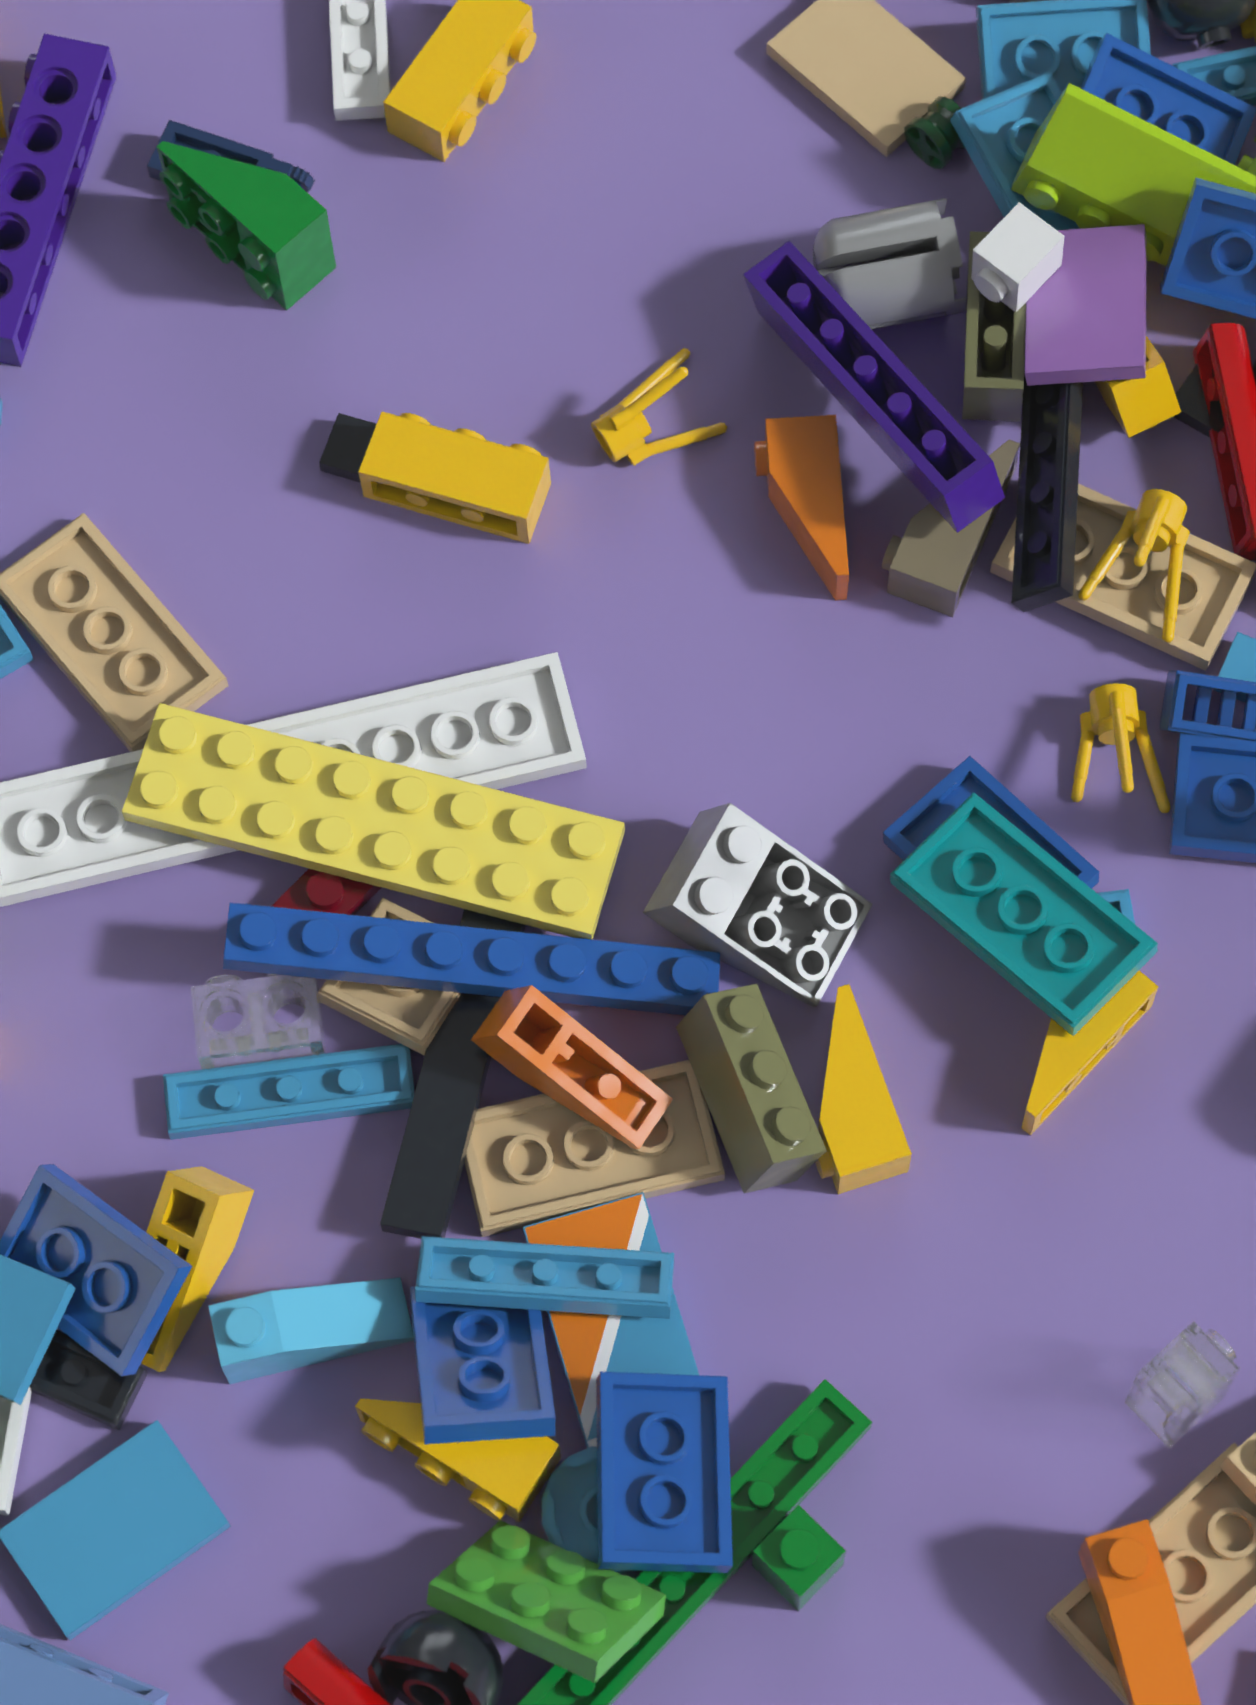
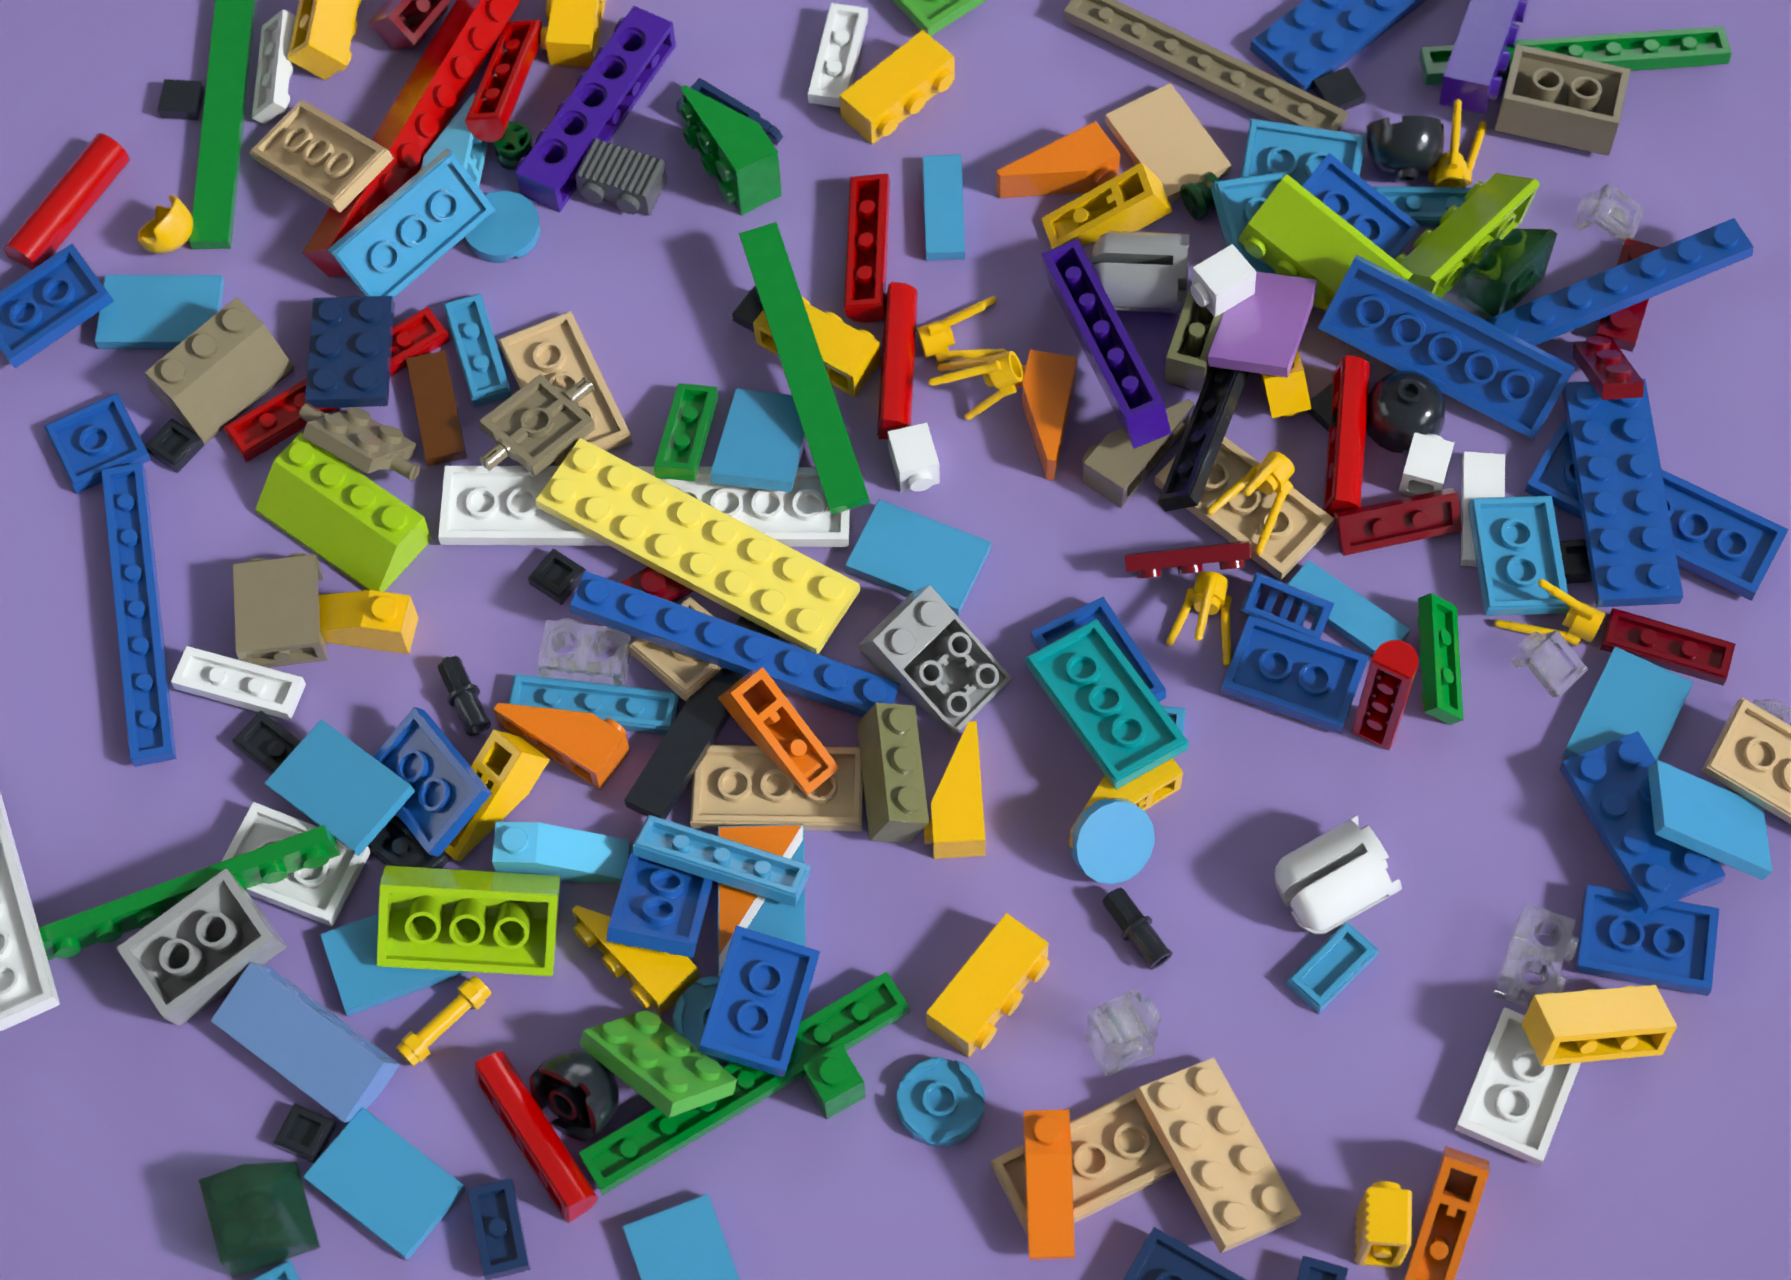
camera: 15 degrees right, 5 degrees down
none -> lime slope [377,865,560,976]
none -> yellow bar [395,975,492,1067]
none -> black axle [438,656,491,736]
none -> dark tan plate [479,374,595,477]
none -> orange slope [493,703,630,790]
none -> black tile [528,548,586,605]
none -> dark grey brick [575,138,667,215]
none -> green plate [654,383,718,482]
none -> dark azure tile [710,389,806,493]
none -> green tile [739,222,870,515]
none -> red brick [844,173,890,323]
none -> dark azure tile [845,499,991,616]
none -> red brick [877,282,918,439]
none -> white brick [888,423,940,492]
none -> dark azure tile [896,1057,984,1147]
none -> dark azure tile [923,154,965,261]
none -> yellow brick [926,913,1050,1058]
none -> yellow plant [928,351,1023,420]
none -> orange slope [996,121,1120,198]
none -> yellow slope [1041,162,1173,249]
none -> tile [1071,798,1155,884]
none -> black axle [1103,887,1173,970]
none -> dark red plate [1124,540,1253,579]

